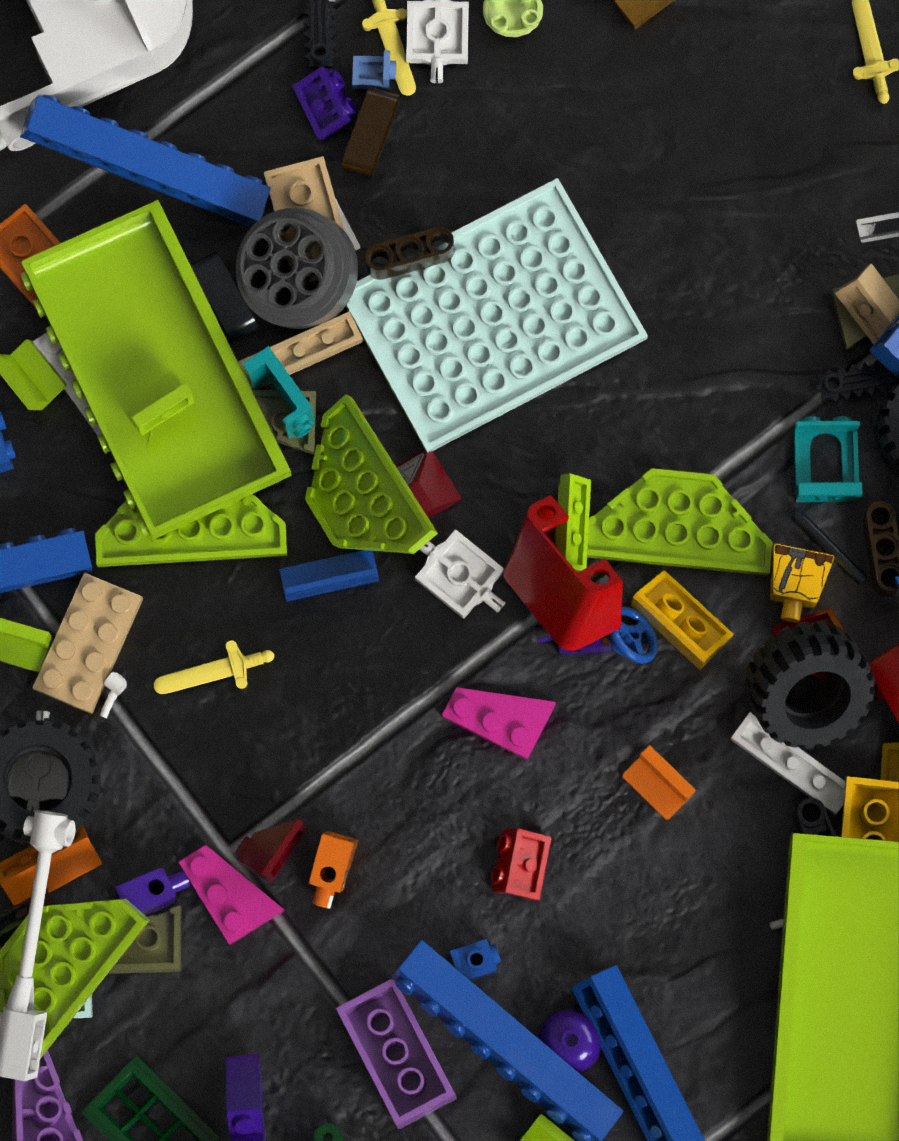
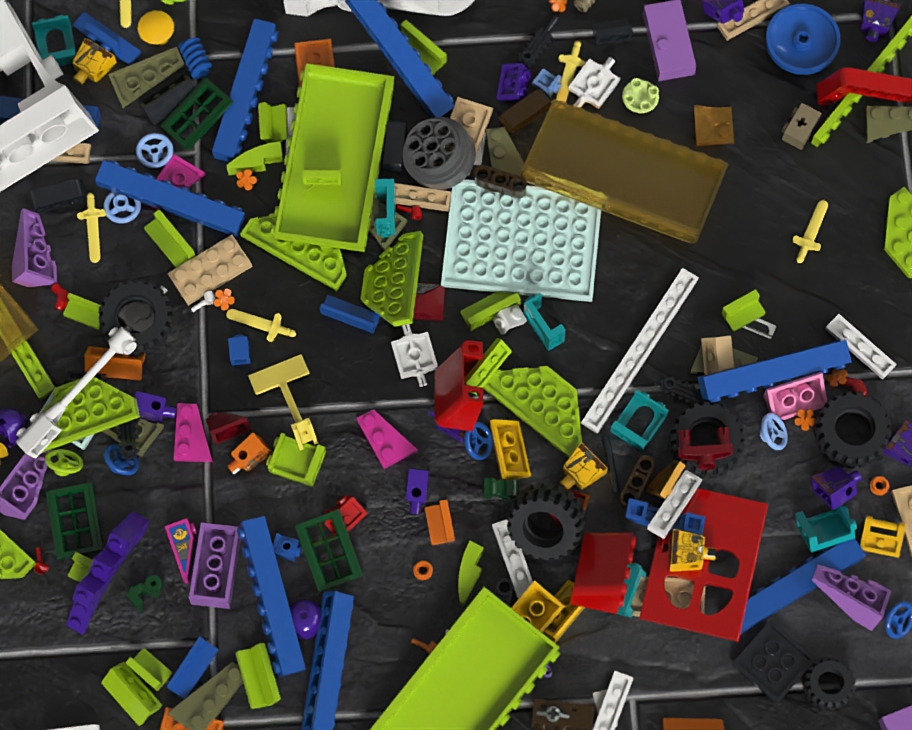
camera: 35 degrees right, 5 degrees down
none -> lime piece [45,449,83,476]
none -> blue piece [104,444,139,475]
none -> black piece [117,418,140,461]
none -> slope [165,518,197,584]
none -> orange plant [213,289,234,310]
none -> lime slope [227,141,284,175]
none -> blue brick [228,335,251,366]
none -> orange plant [236,169,257,190]
none -> light yellow piece [248,354,318,451]
none -> lime panel [266,432,326,487]
none -> dark green piece [294,509,363,592]
none -> red hand [396,205,422,220]
none -> lime panel [400,20,447,76]
none -> dark purple torso [406,469,430,515]
none -> orange hand [411,638,437,654]
none -> orange plate [413,560,433,580]
none -> lime slope [458,541,484,606]
none -> lime panel [461,292,521,331]
none -> dark green leg [483,478,519,500]
none -> olive wing [486,127,531,183]
none -> white bracket [493,305,527,335]
none -> clear yellow windscreen [521,99,728,243]
none -> teal panel [524,293,566,351]
none -> white plate [581,268,699,434]
none -> lime panel [721,290,766,332]

